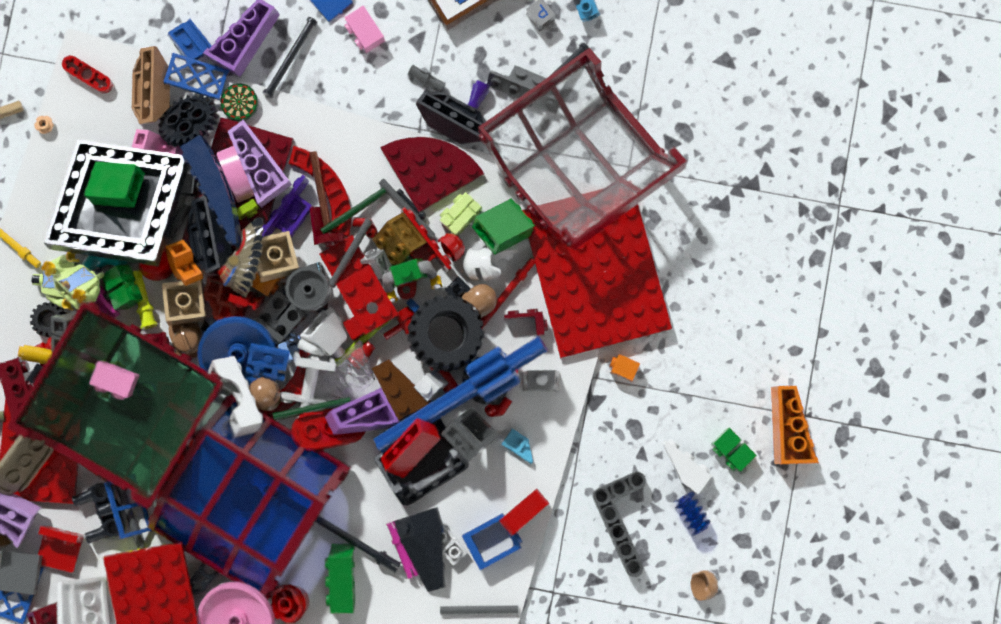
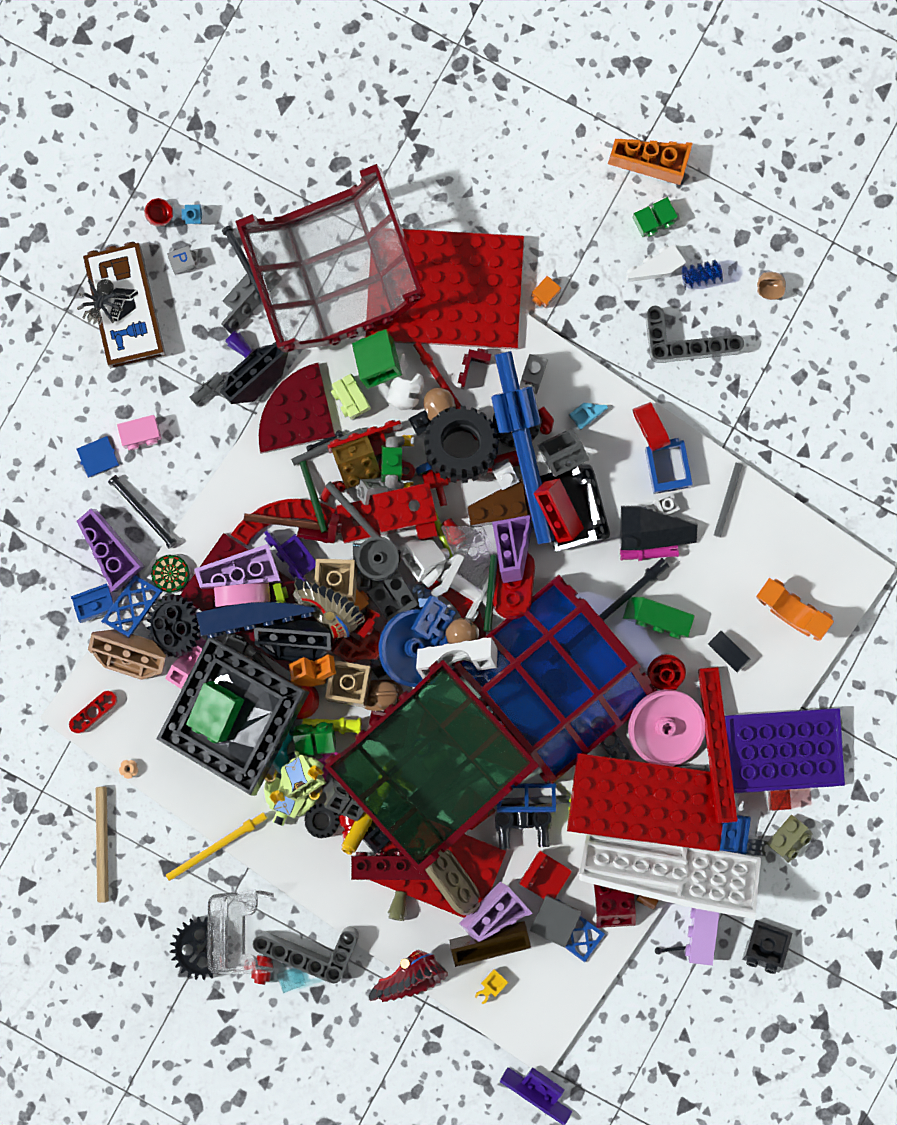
camera: 70 degrees left, 0 degrees up
bright pink brick [89,361,139,400] -> none
red hair [438,233,465,261] -> none

